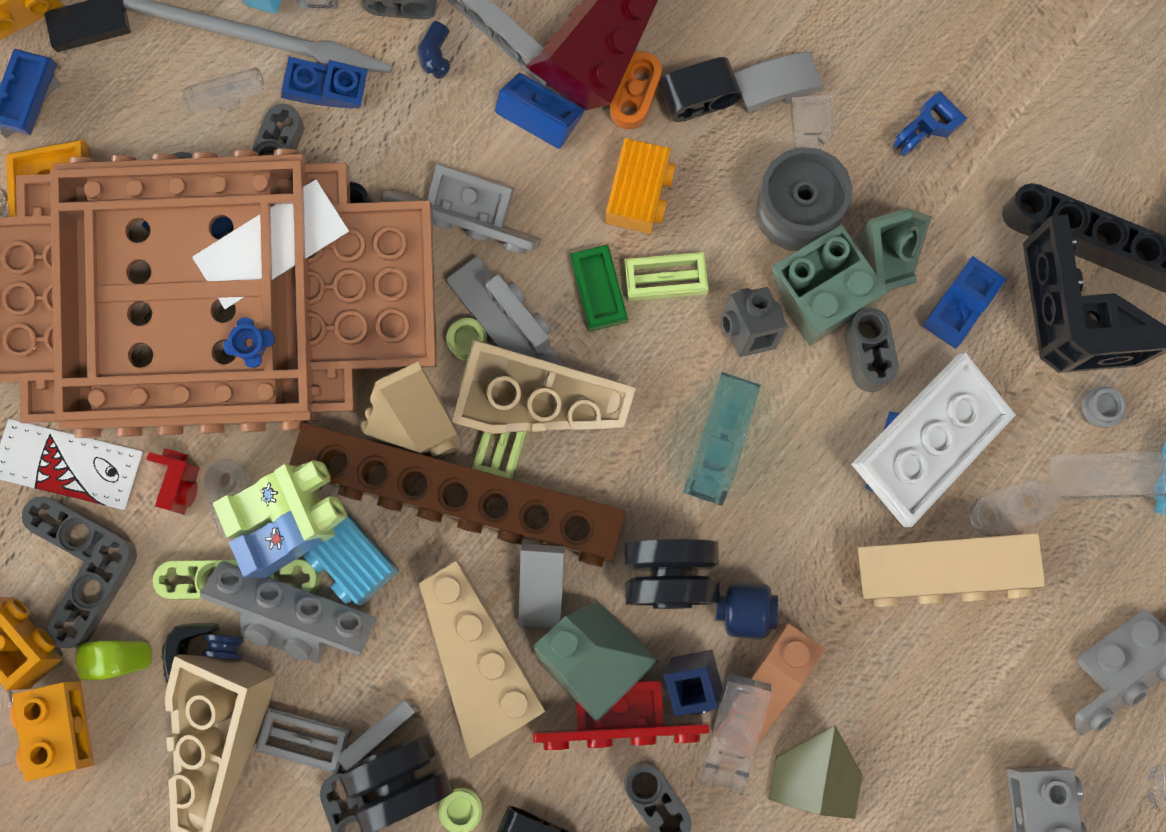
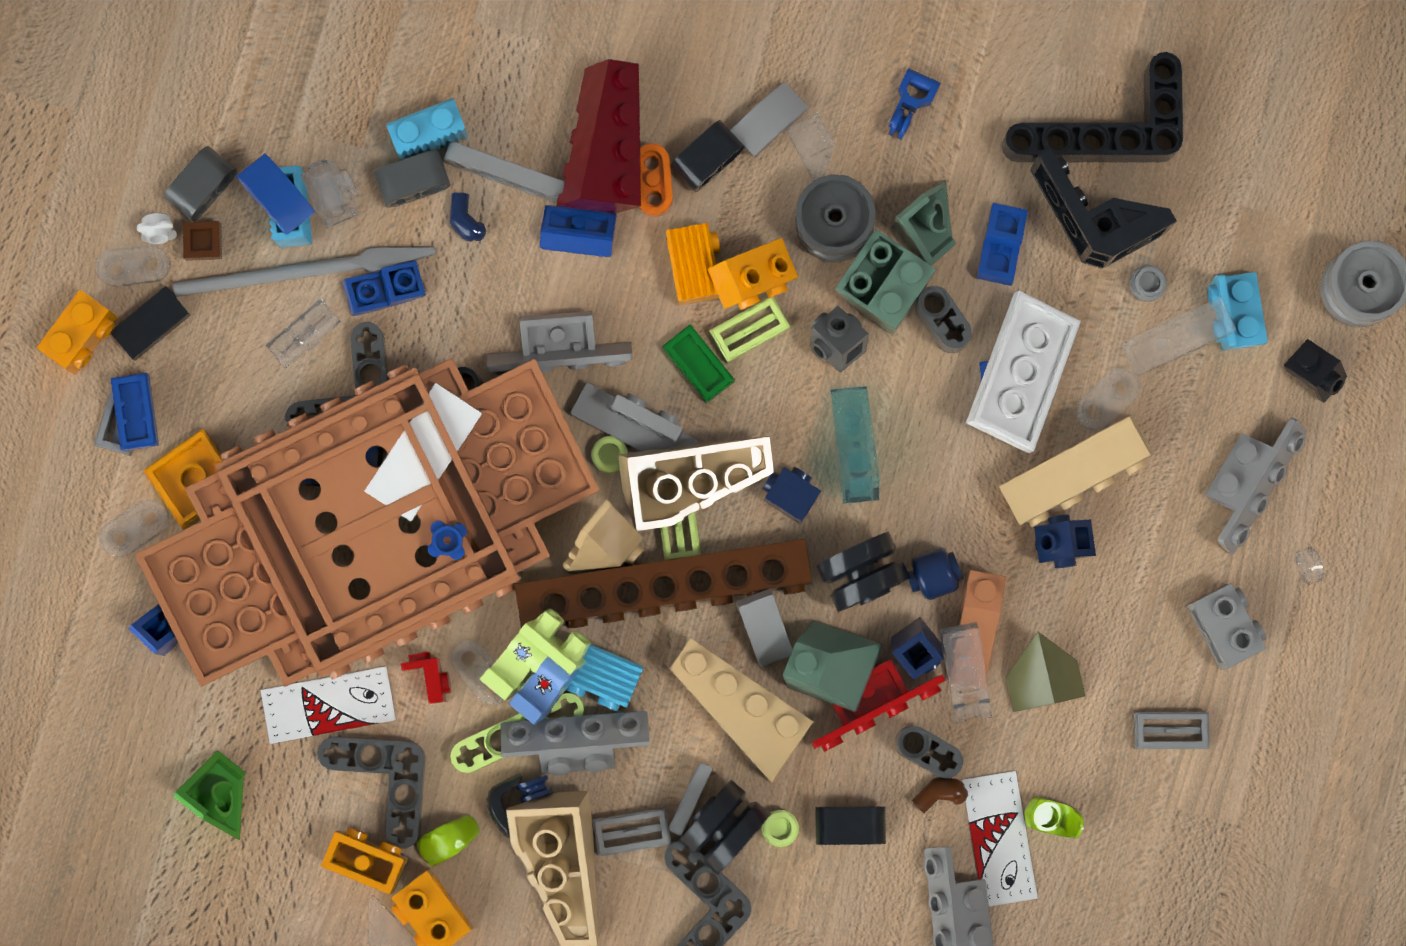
camera: 30 degrees left, 5 degrees up
none -> light orange brick [708,238,799,310]
none -> dark blue brick [762,467,821,524]
none -> dark blue brick [1034,515,1096,569]

